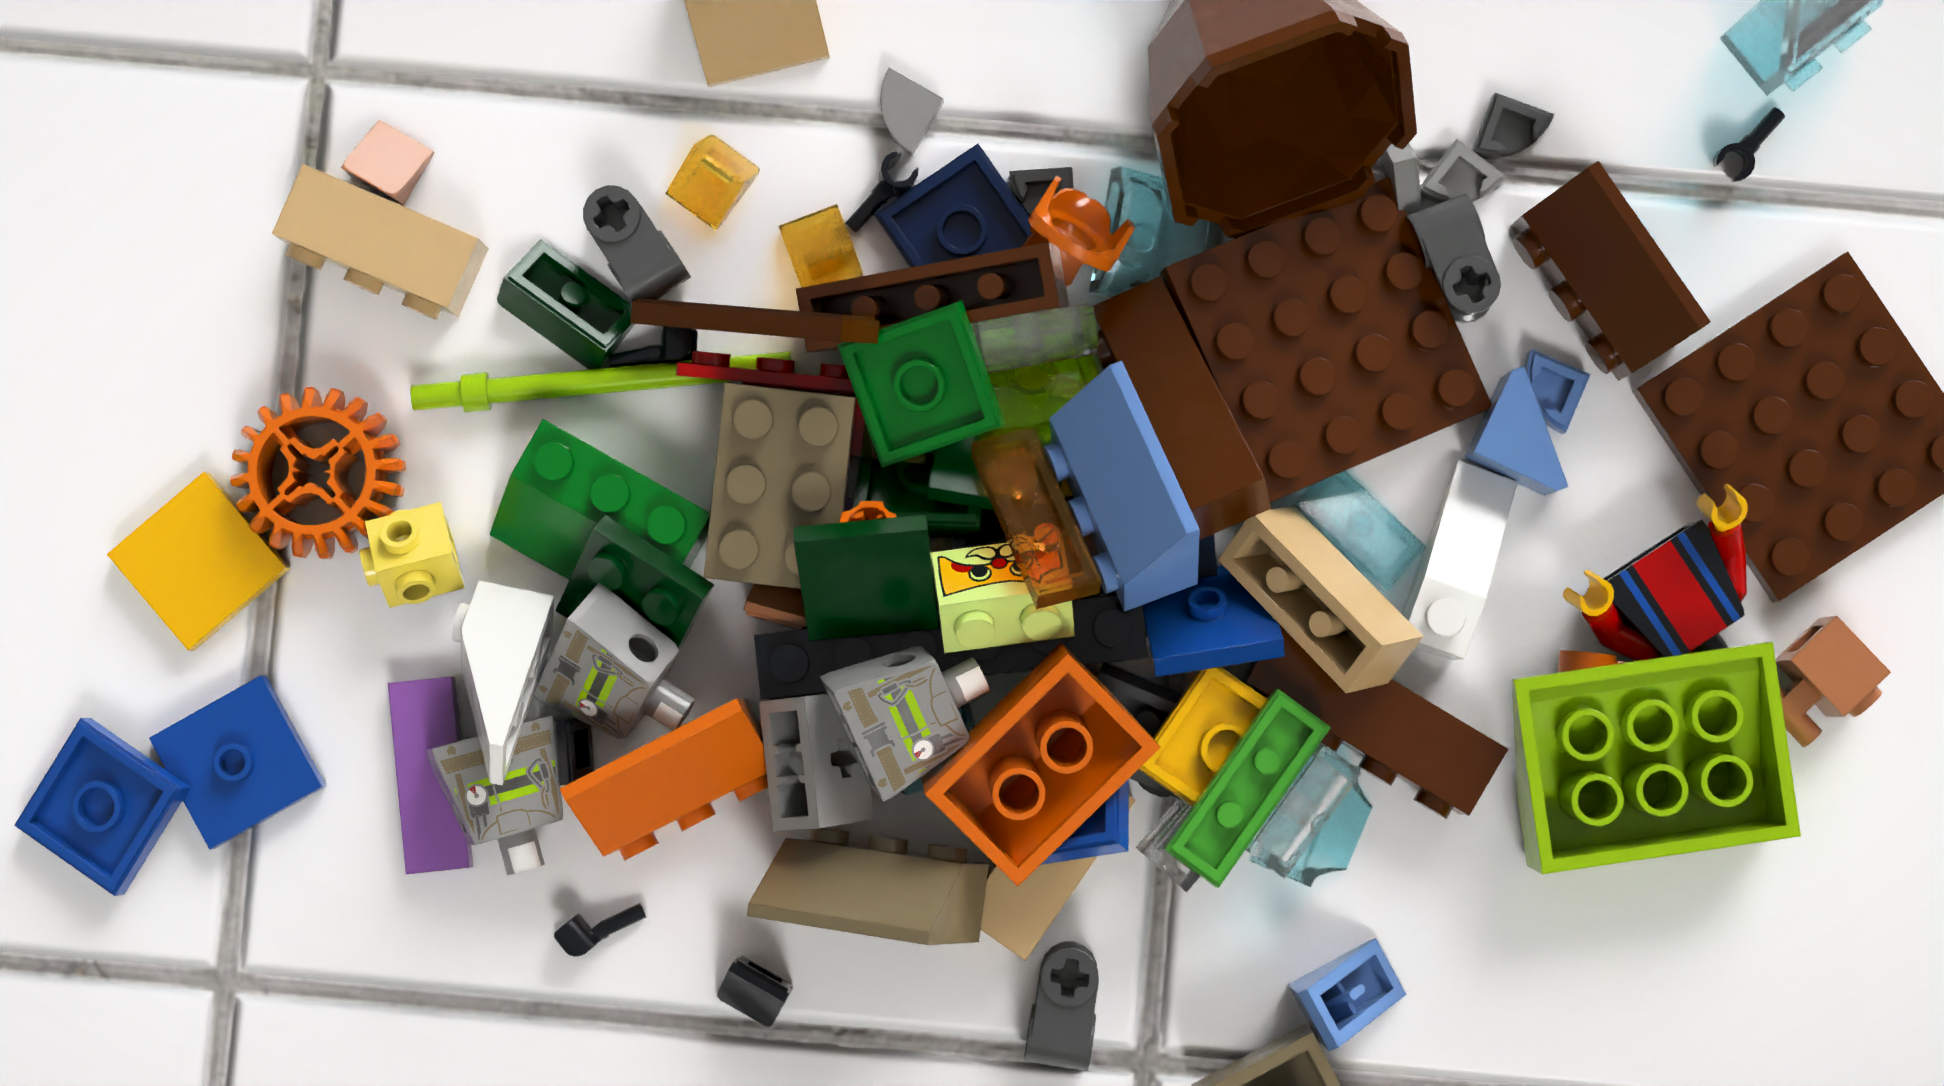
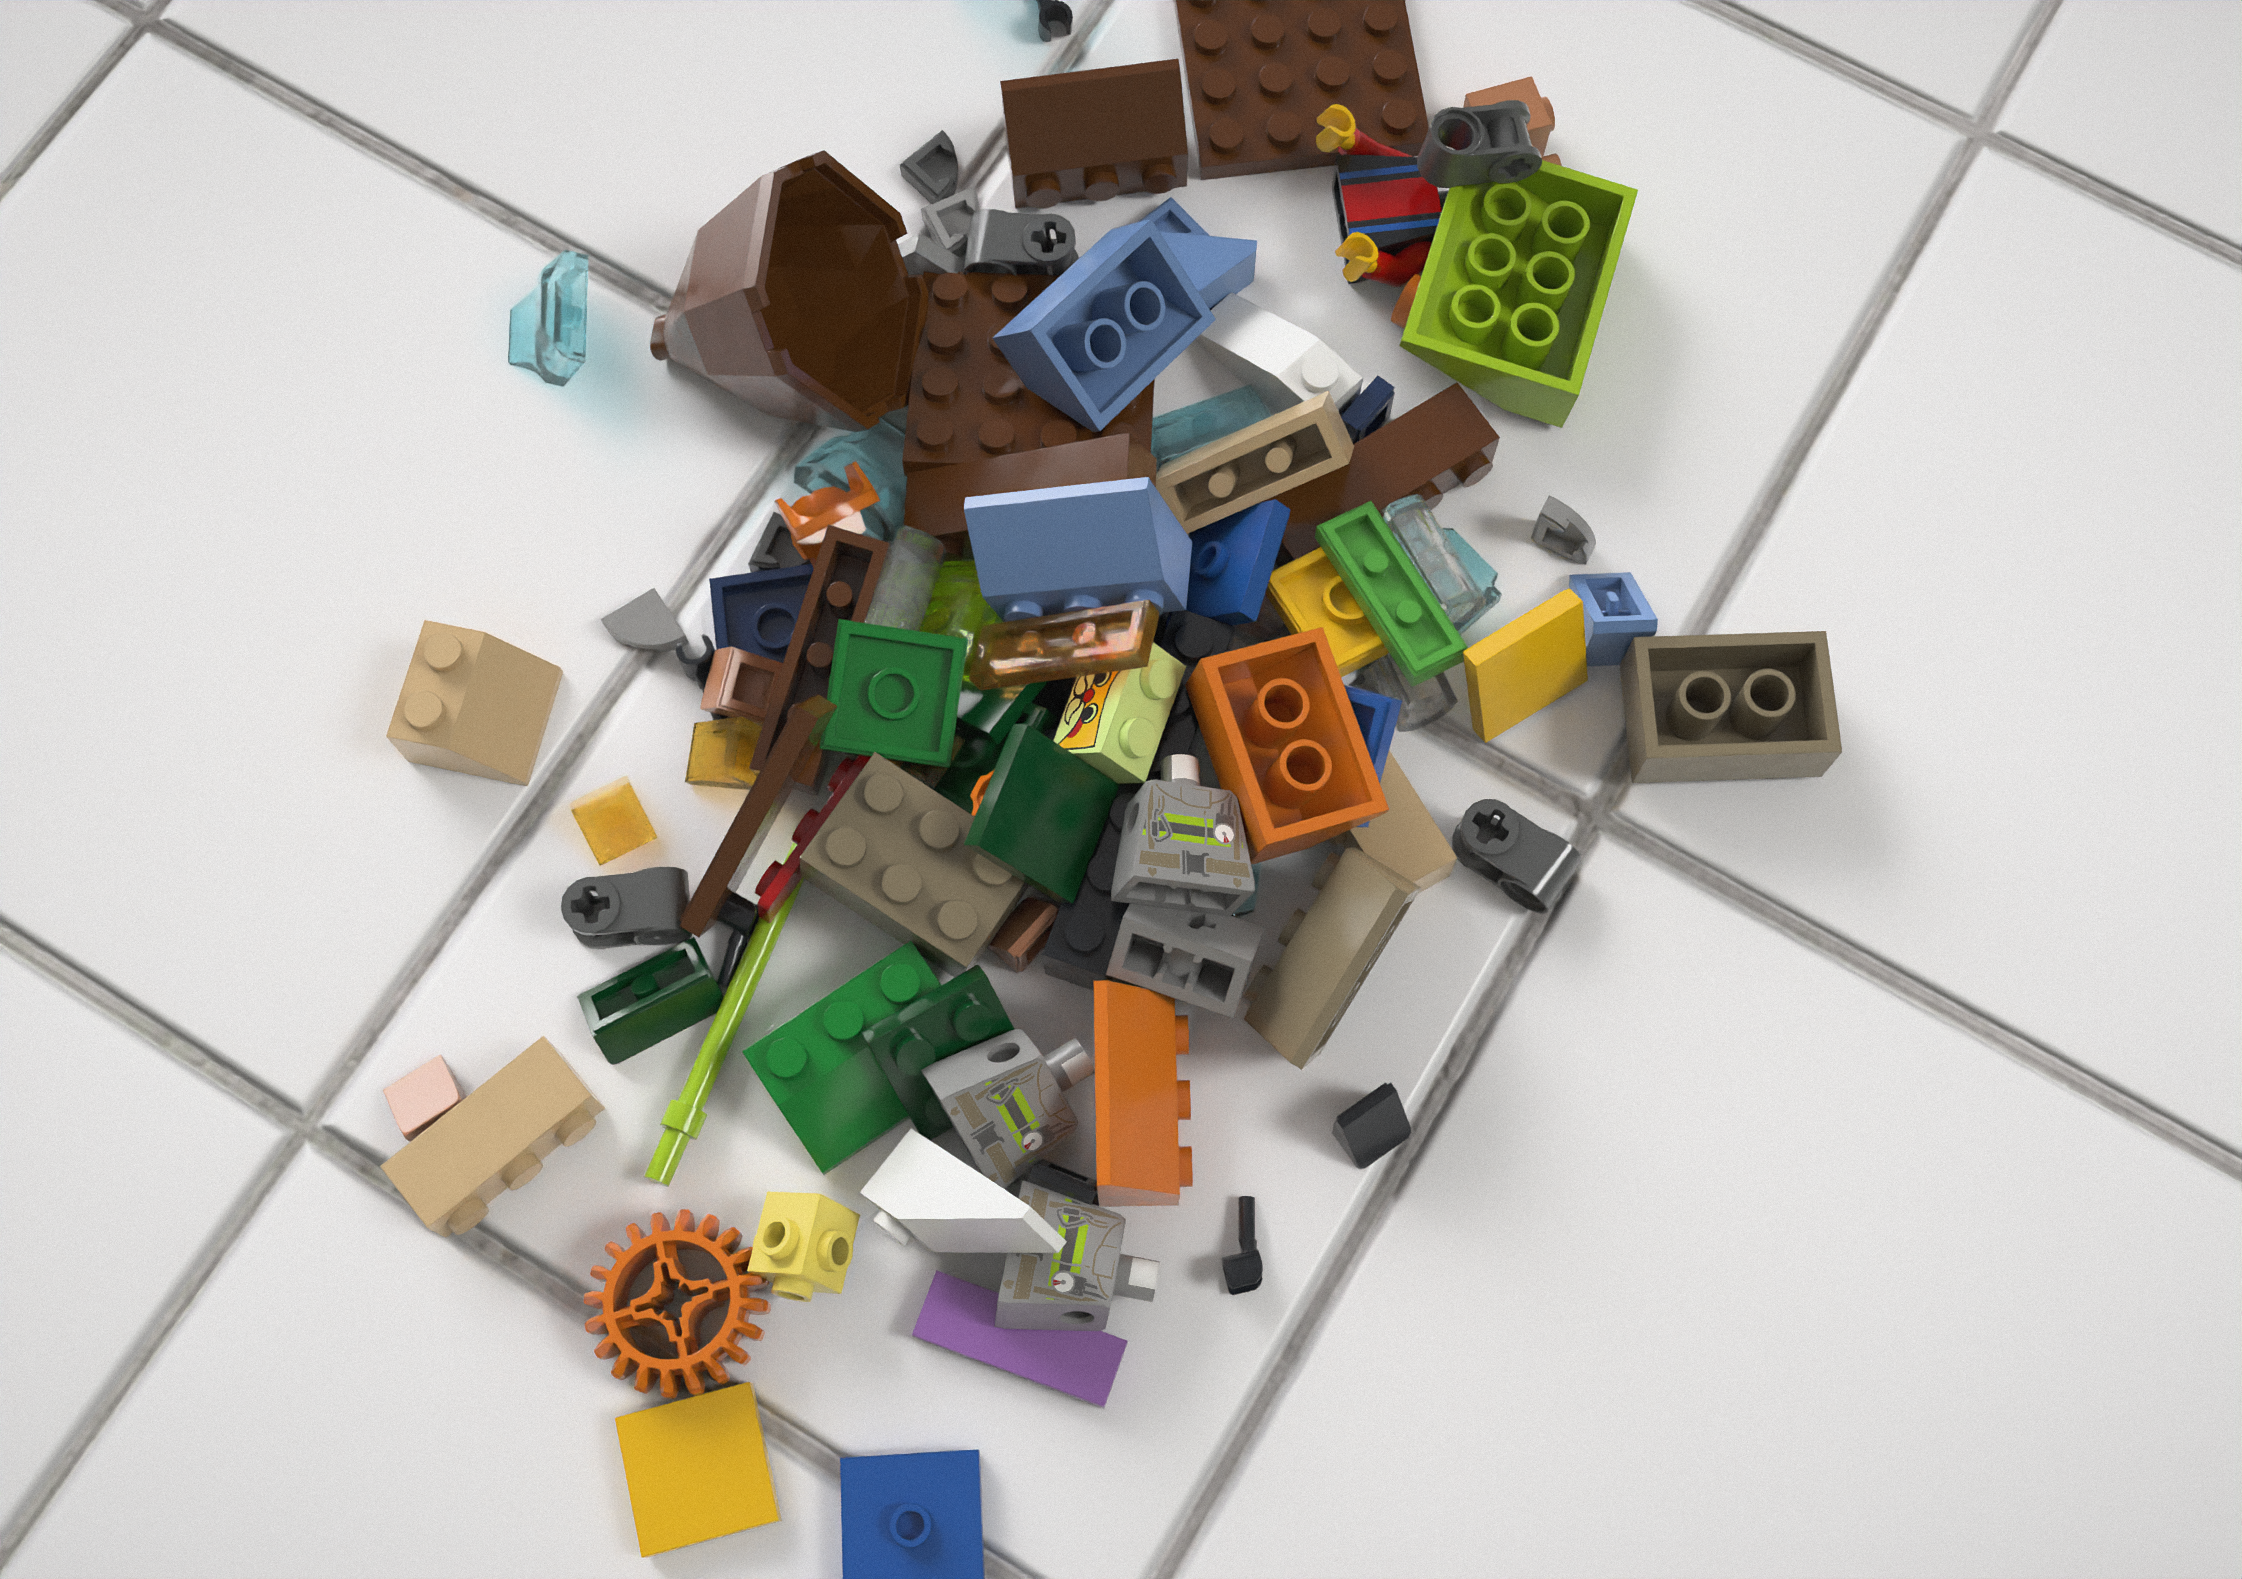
camera: 65 degrees left, 15 degrees down
none -> nougat slope [700,647,783,724]
none -> medium blue slope [992,219,1216,432]
none -> dark blue tile [1341,375,1395,444]
none -> dark grey piece [1417,100,1542,188]
none -> yellow tile [1463,588,1588,743]
none -> light grey tile [1531,495,1596,565]

